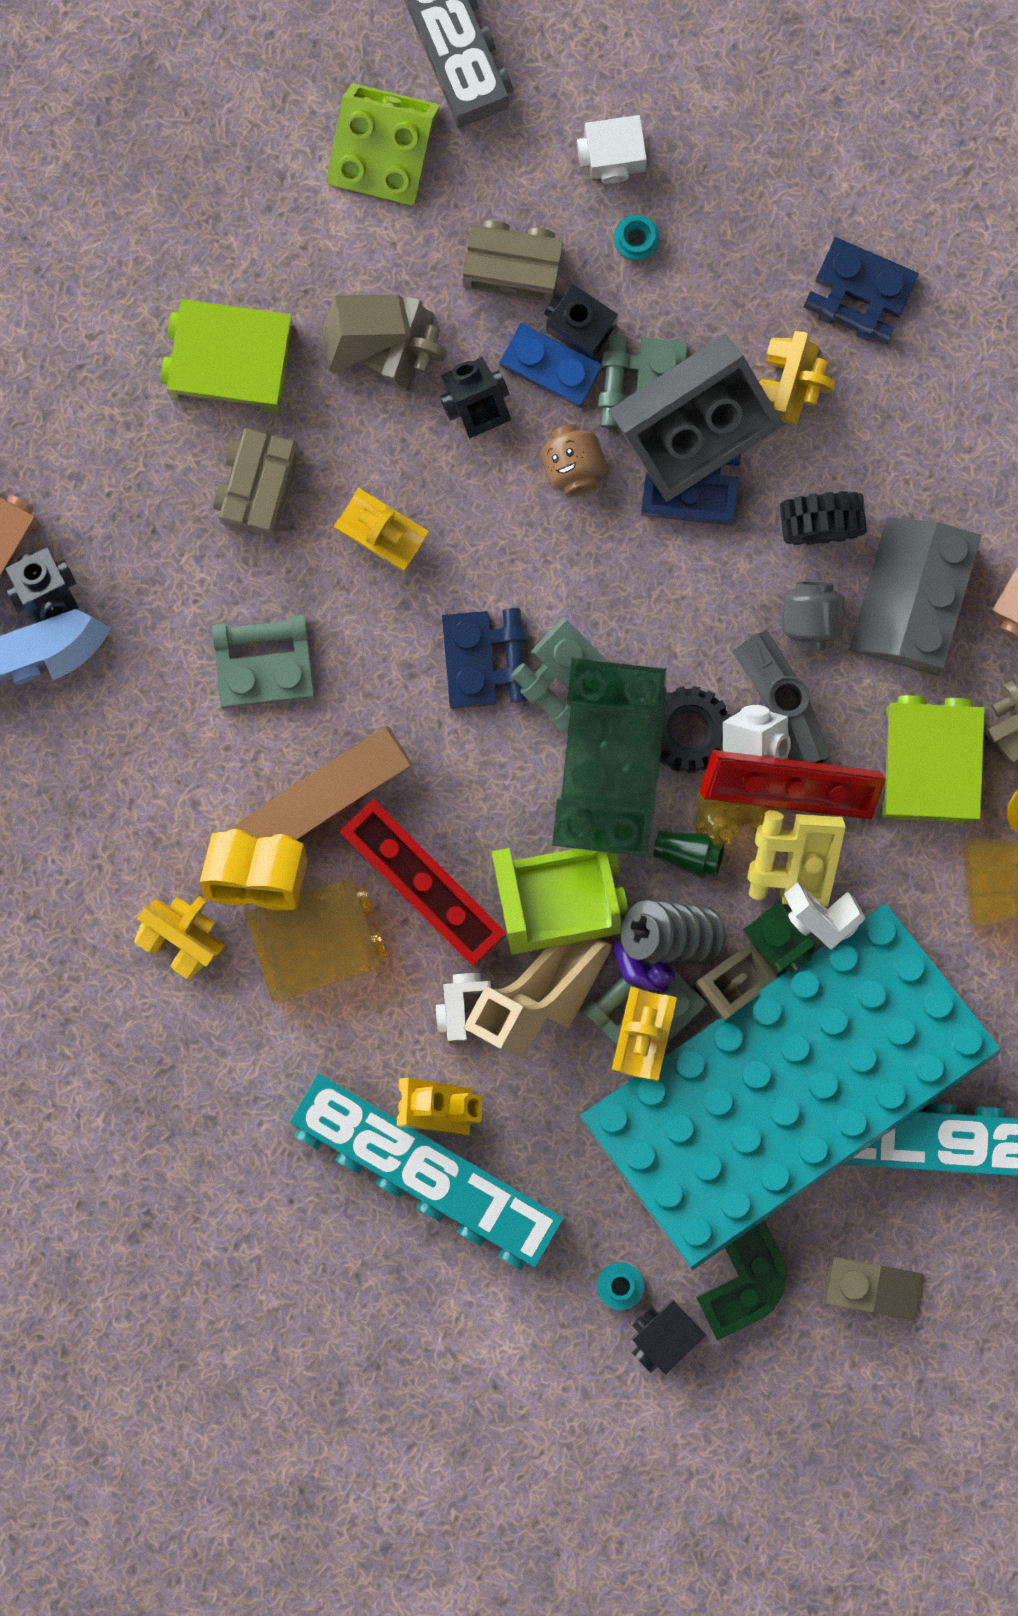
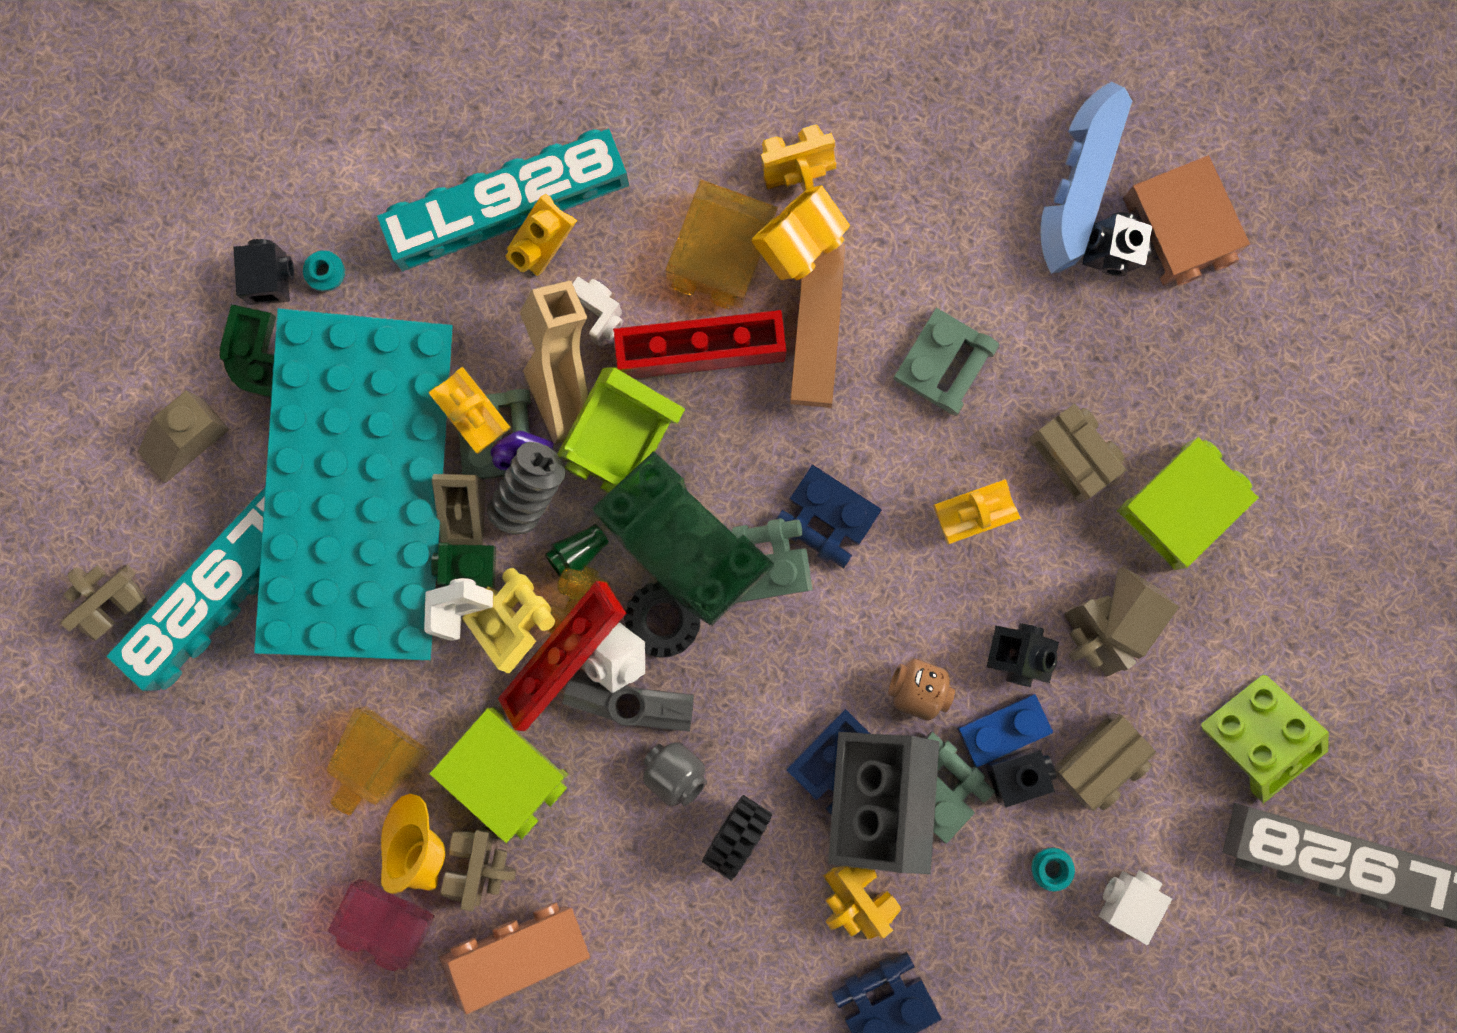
camera: 130 degrees right, 0 degrees up
dark grey slope [849,518,982,676] -> none

